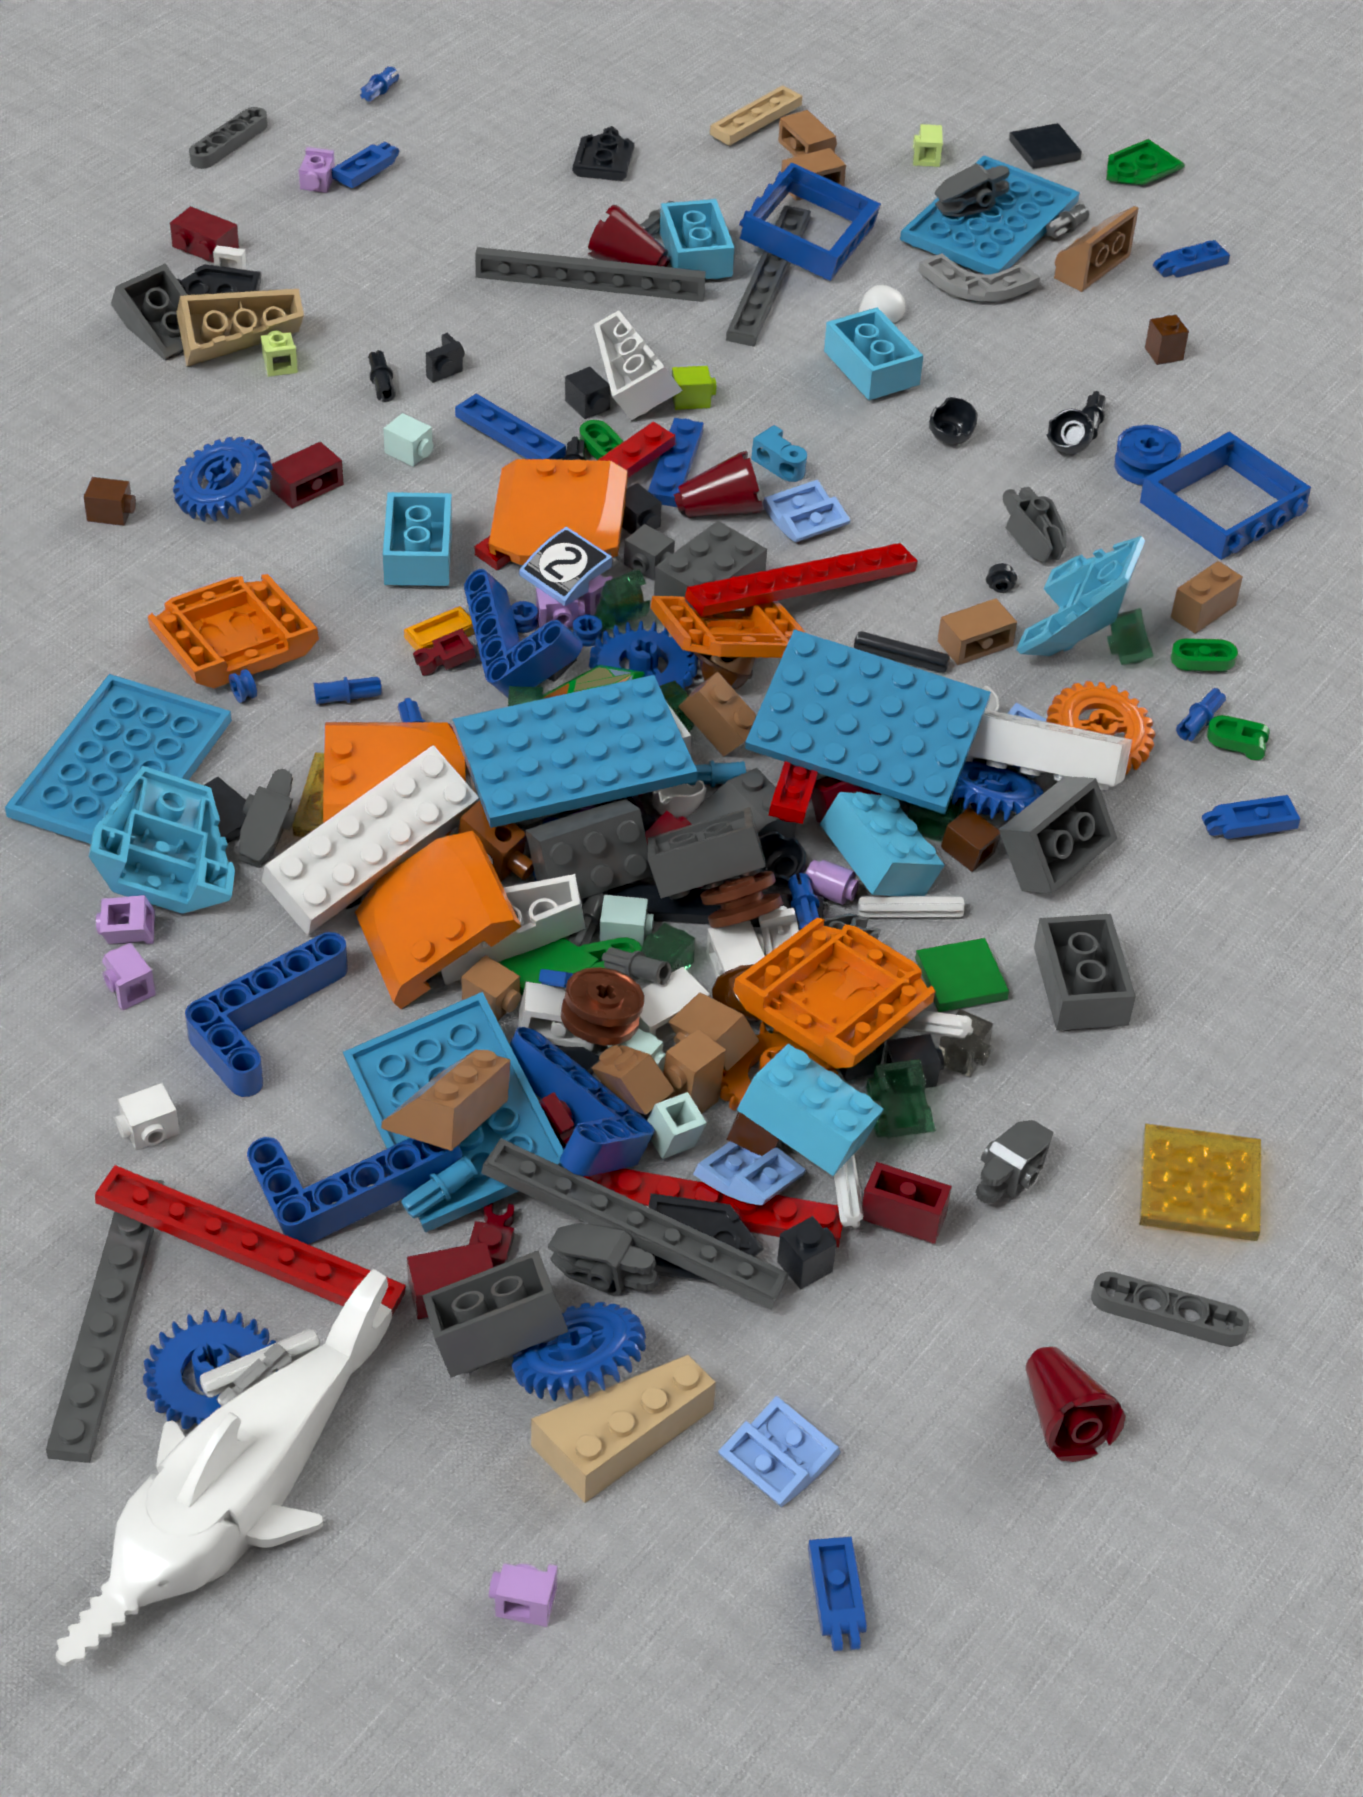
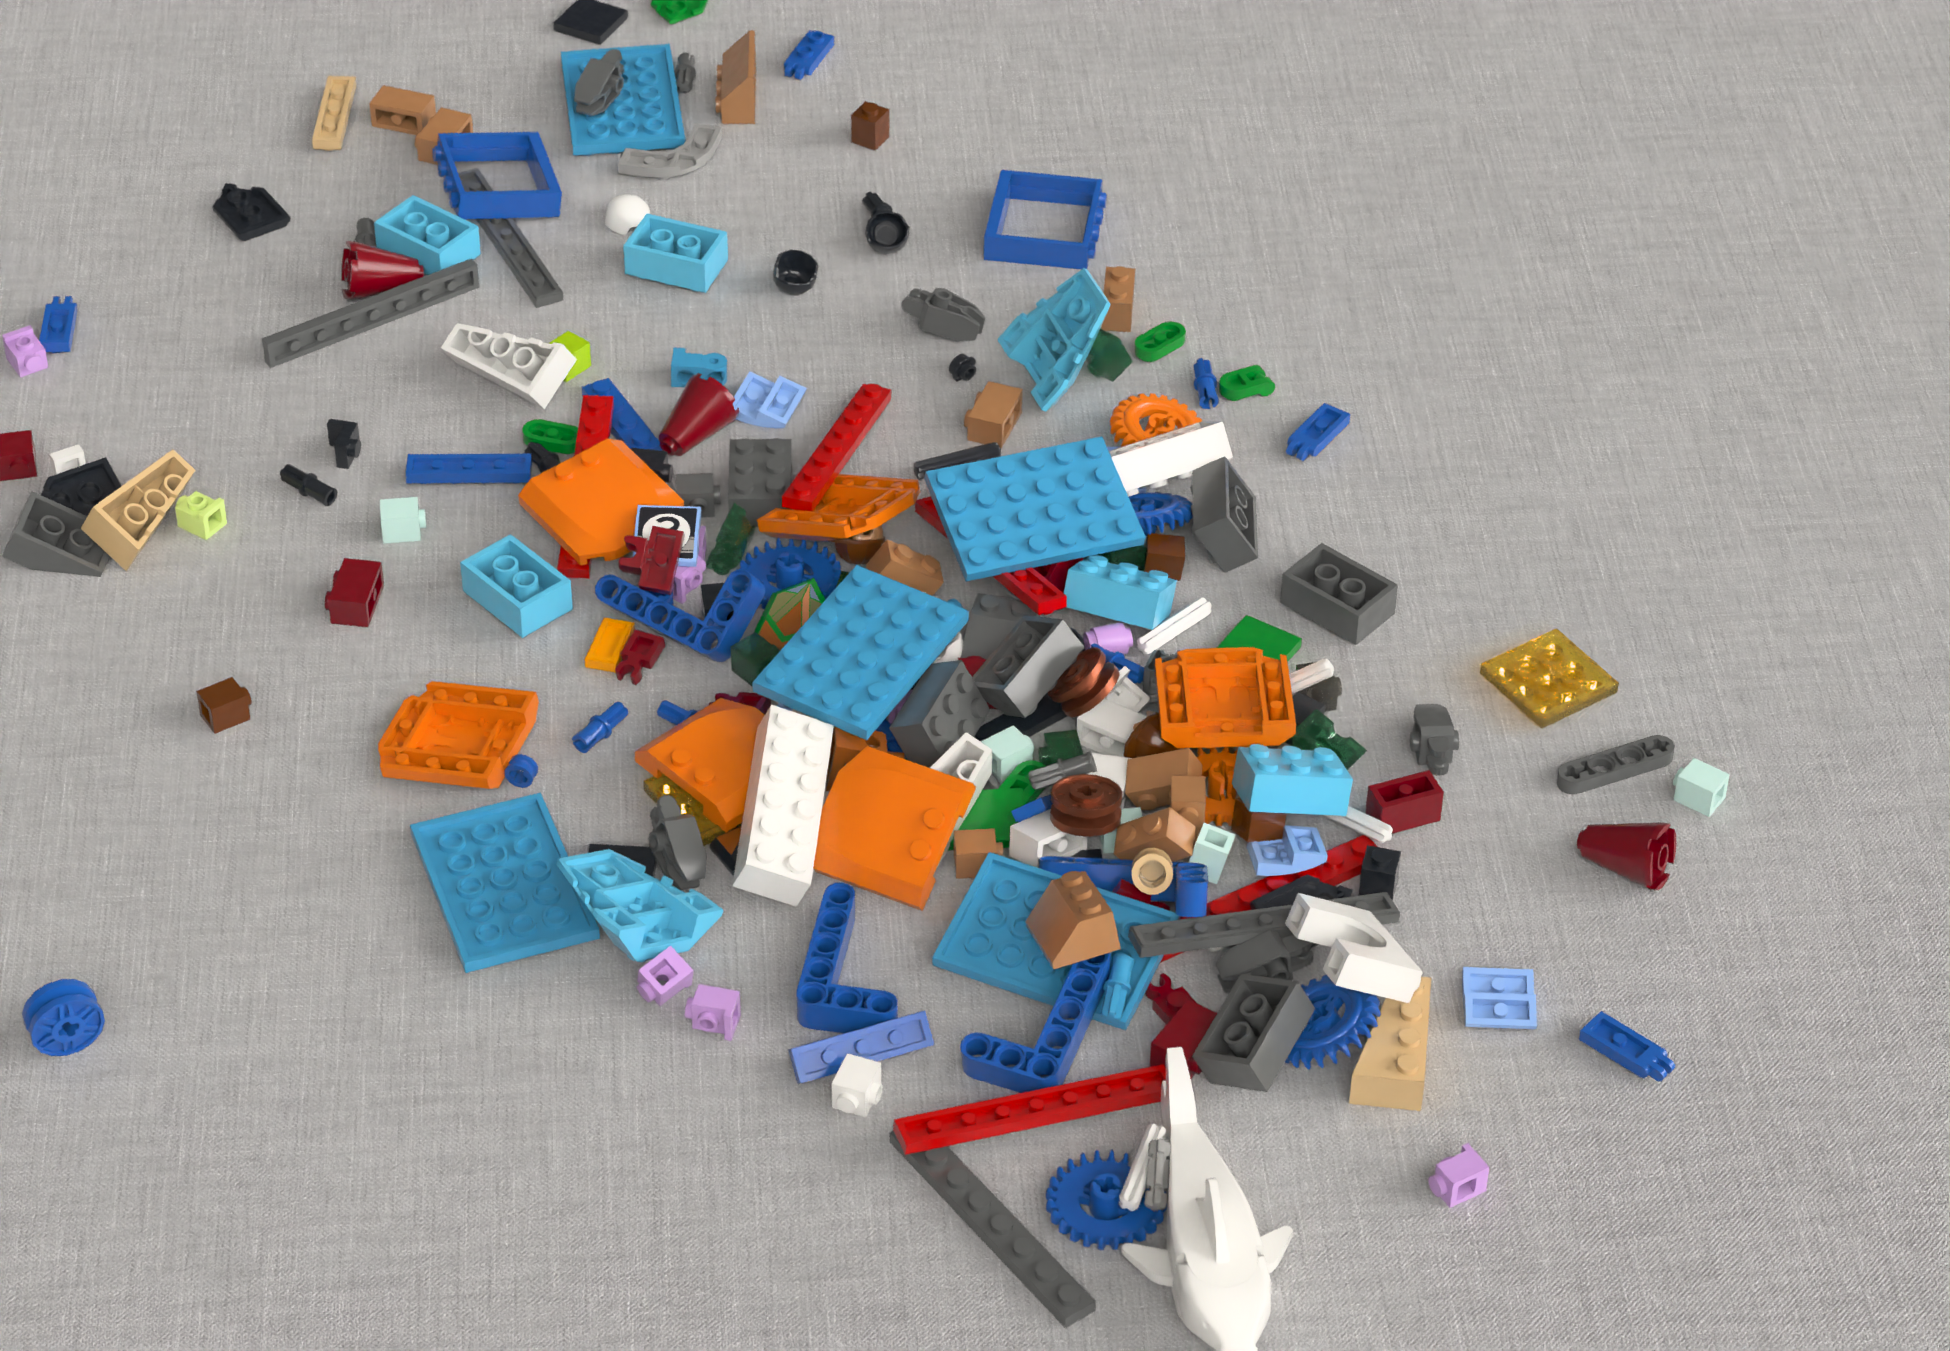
camera: 40 degrees left, 5 degrees down
blue gear [173,437,273,522] -> none
black brick [565,367,610,419] -> none
blue bush [573,615,602,647] -> none
yellowish green brick [913,124,943,167] -> none
blue wheel [1114,425,1181,485] -> none
none -> dark red plate [618,526,685,595]
none -> plate [788,1011,935,1084]
none -> tan piece [1132,848,1173,895]
none -> white arch [1285,893,1422,1003]
none -> light aqua brick [1673,758,1729,817]

